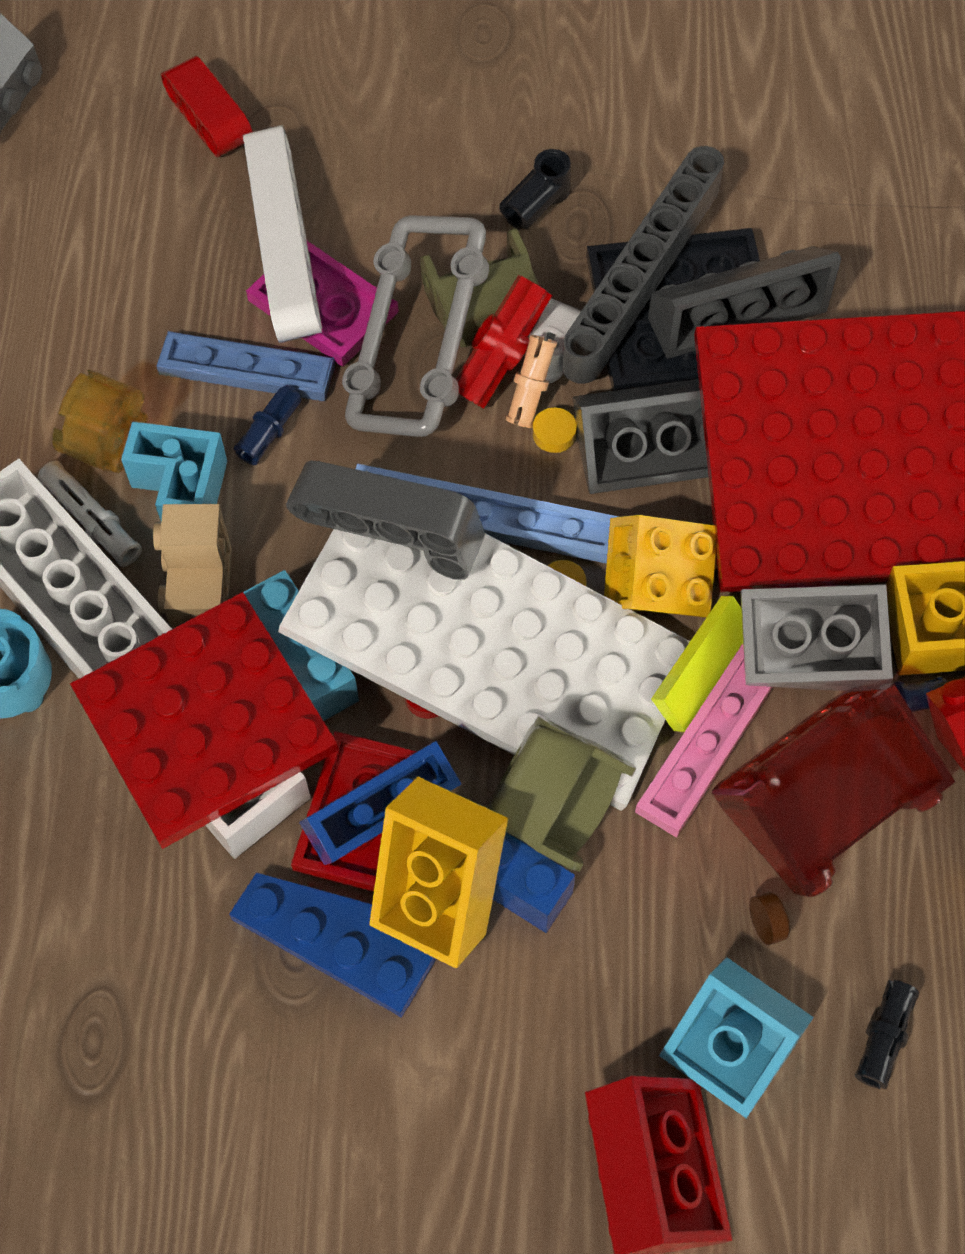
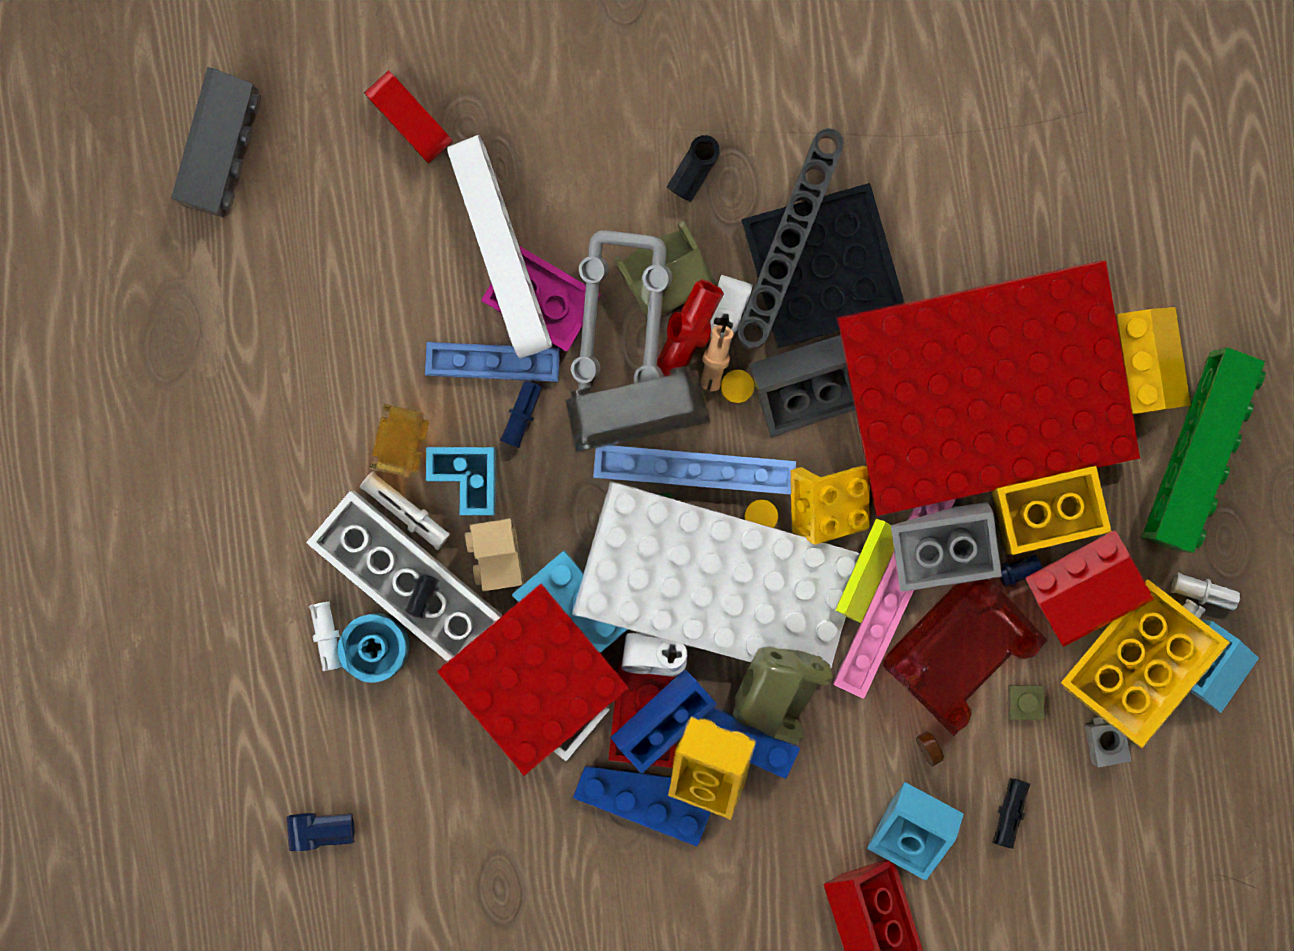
camera: 15 degrees left, 25 degrees up
dark grey beam [286,460,485,580] -> none
dark grey slope [648,246,841,359] -> none
none -> black pin [404,573,440,619]
none -> clear smoke windscreen [565,365,711,454]
none -> white piece [621,633,687,677]
none -> olive plate [1008,685,1044,720]

